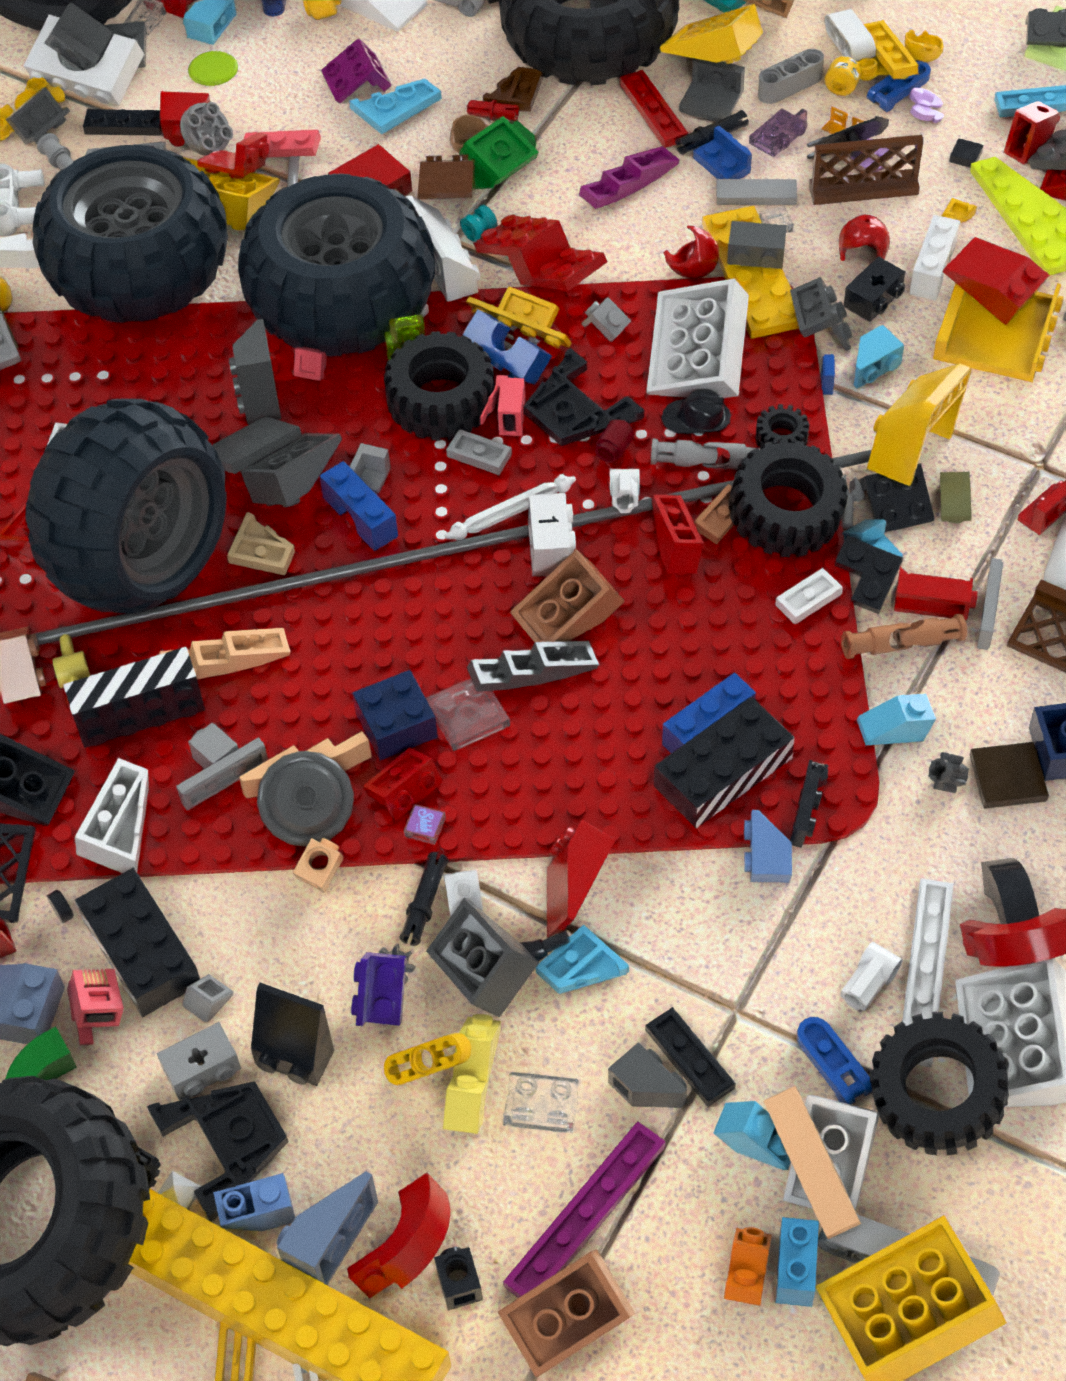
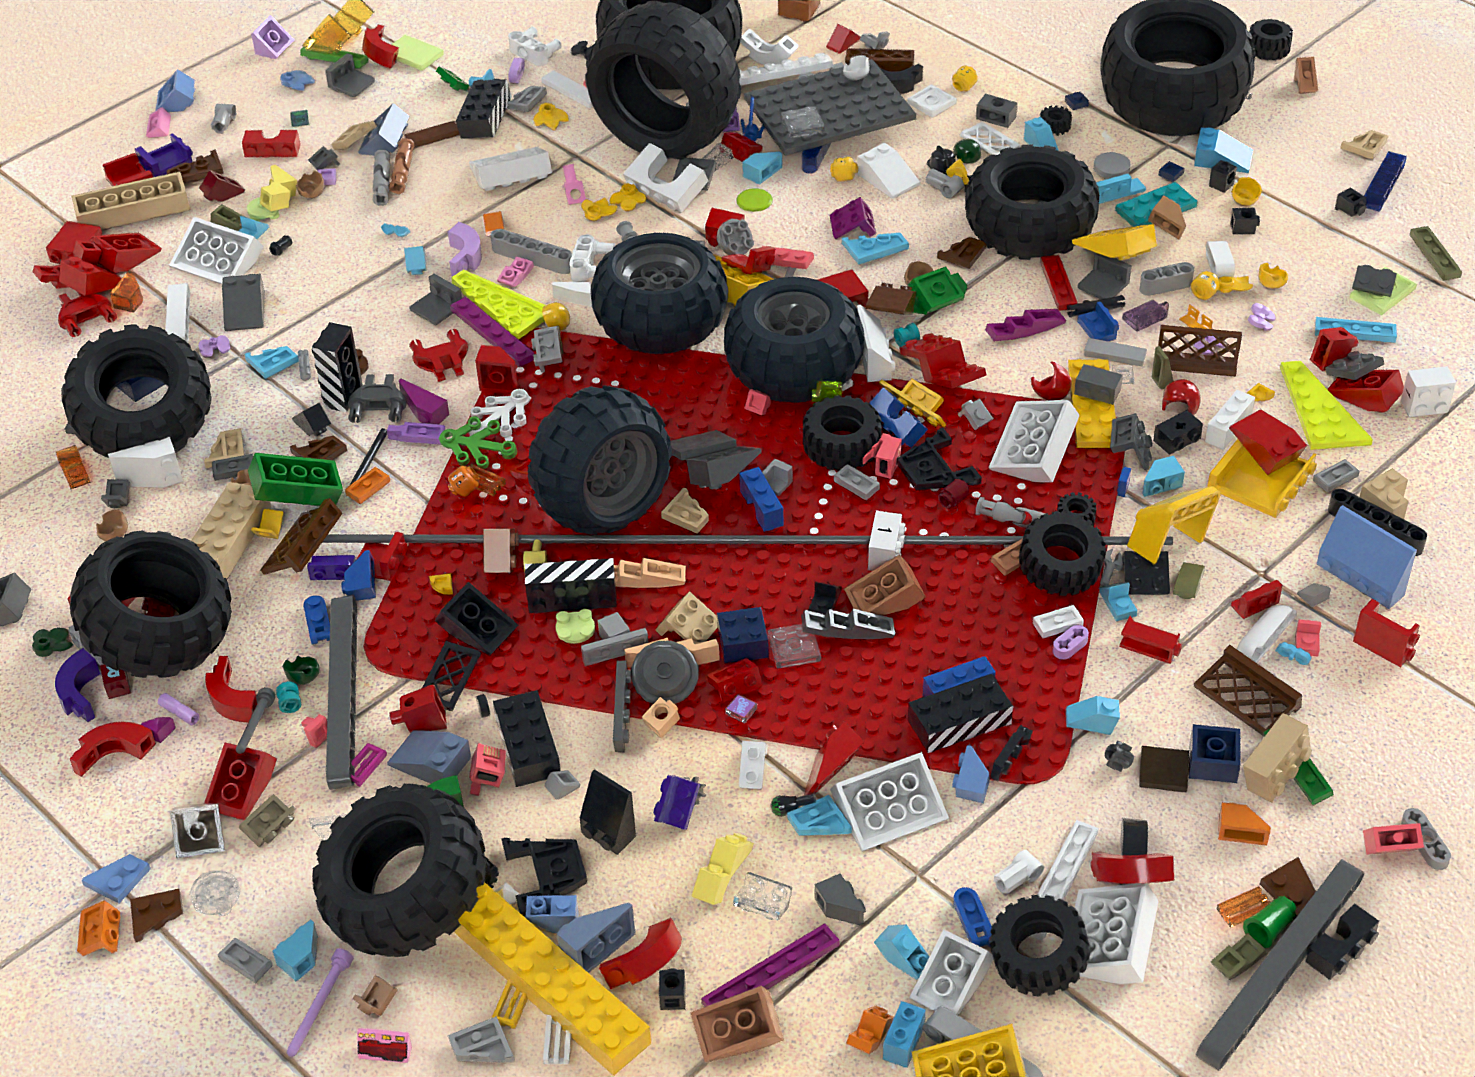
camera: 15 degrees right, 10 degrees down
dark grey bracket [6,87,70,145] -> none
dark grey bracket [44,3,112,71] -> none
white wedge [75,758,149,873] -> none
black plate [83,109,162,136] -> none
light grey brick [156,1022,241,1101] -> none
dark grey slope [229,319,281,425] -> none
yellow beam [384,1033,471,1085] -> none
black pin [399,852,448,946] -> none
dark grey slope [426,898,539,1017] -> none
white wheel [445,474,576,541] -> none
red axle [467,100,519,122] -> none
white piece [610,469,640,513] -> none
black tile [645,1007,736,1107] -> none
red slope [651,495,704,575] -> none
black piece [661,389,731,434] -> none
light nougat slope [764,1086,861,1239] -> none
black shield [806,116,889,159] -> none
black plate [835,536,903,614] -> none
nougat piece [841,614,967,659] -> none
yellow plate [863,20,918,79] -> none
blue plate [867,60,931,112] -> none
black tile [949,138,984,168] -> none
light grey tile [977,558,1003,650] -> none
none -> yellowish green piece [556,609,595,644]
none -> dark grey plate [613,661,632,752]
none -> tan bracket [656,591,717,645]
none -> black slope [808,582,842,615]
none -> white slope [830,752,949,851]
none -> lavender beam [1053,625,1089,659]
none -> olive slope [1151,346,1173,389]

